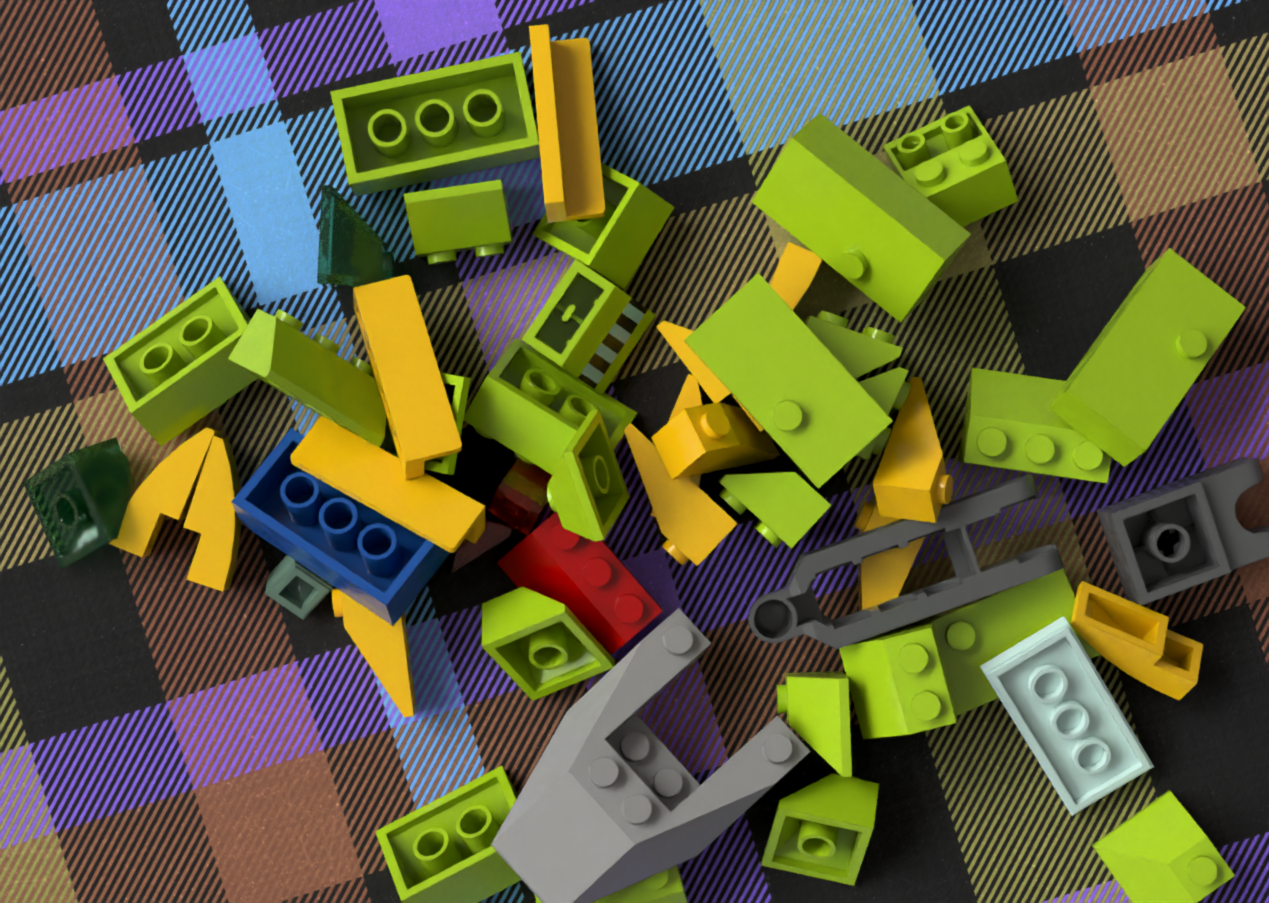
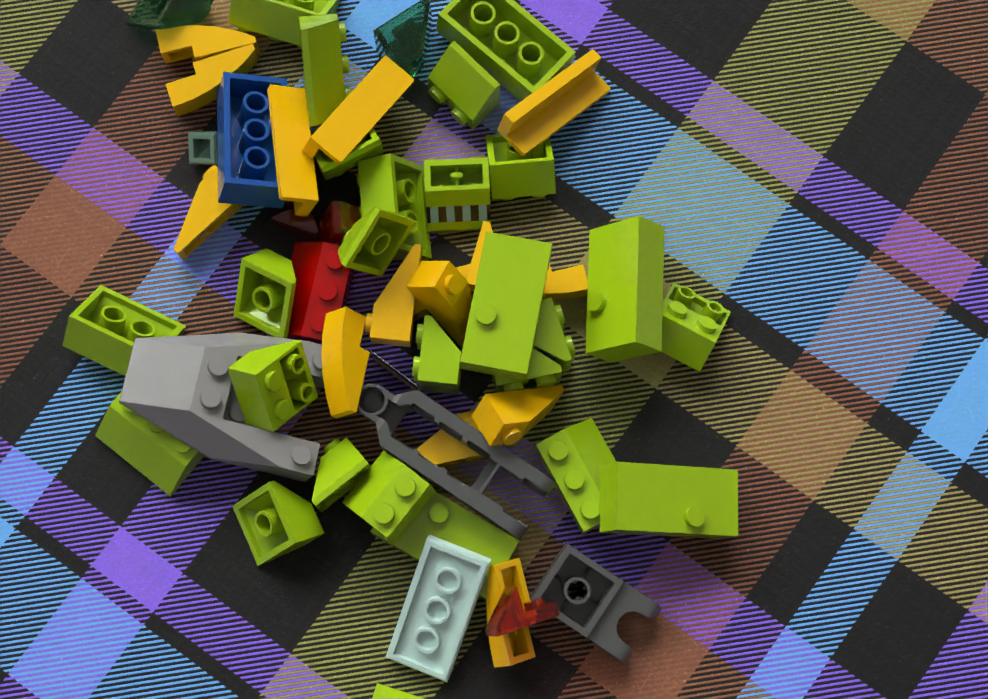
camera: 55 degrees right, 10 degrees down
none -> lime slope [227,340,318,432]
none -> yellow slope [321,306,370,418]
none -> sticker [370,350,419,391]
none -> clear red slope [485,586,560,637]

